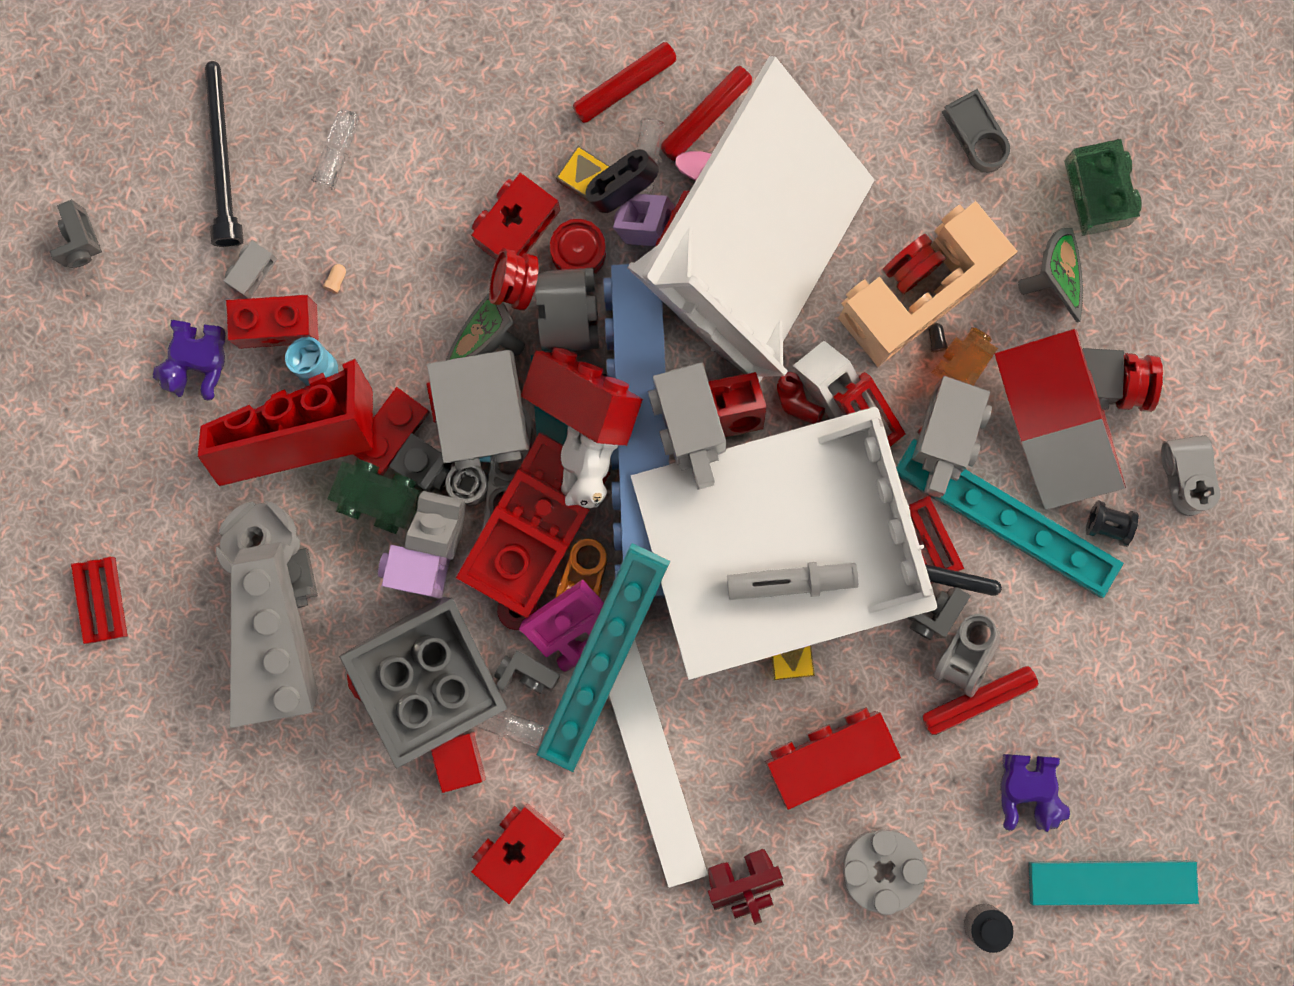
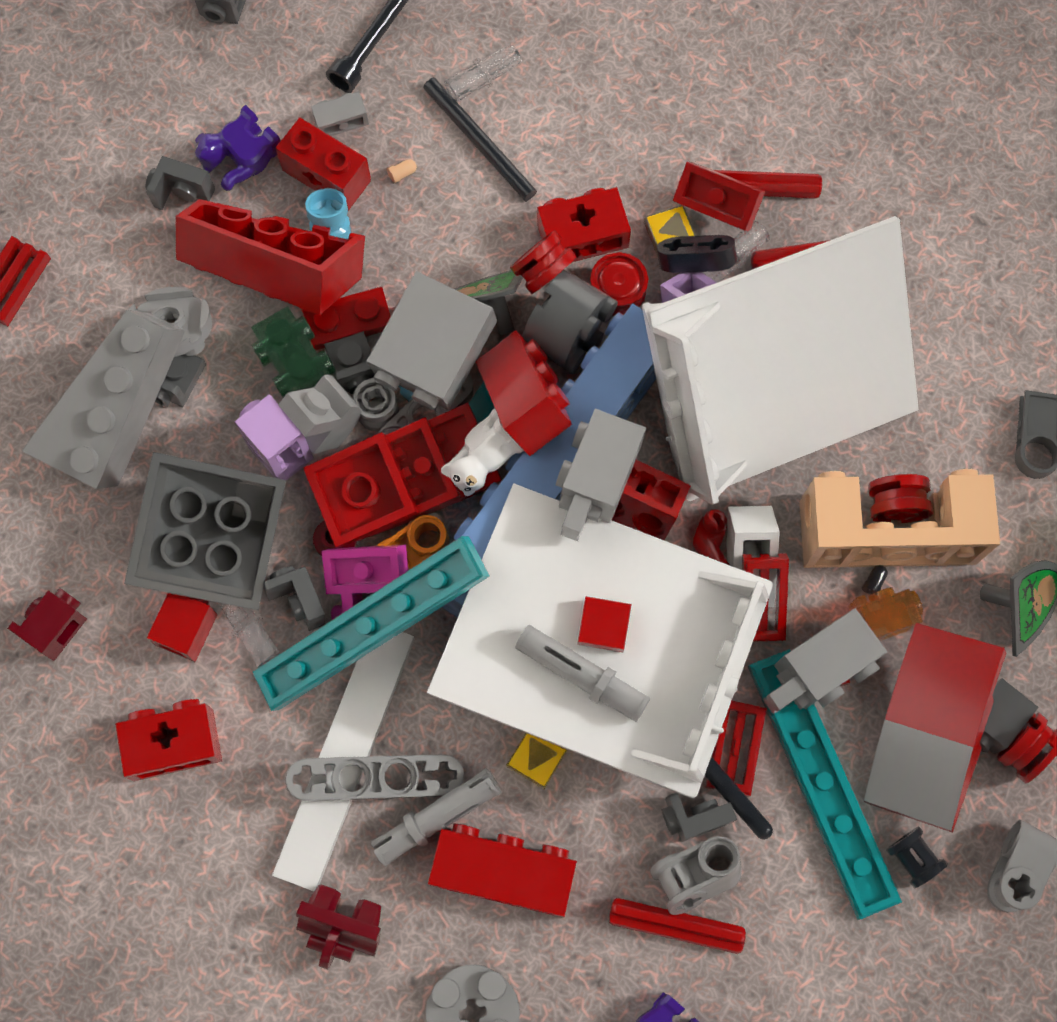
camera: 35 degrees right, 10 degrees down
none -> dark red brick [7,587,87,661]
none -> dark grey bracket [145,156,215,210]
none -> light grey beam [285,754,464,801]
none -> light grey pin [371,768,502,867]
none -> black bar [423,77,537,202]
none -> red tile [577,596,632,653]
none -> red plate [672,162,765,231]

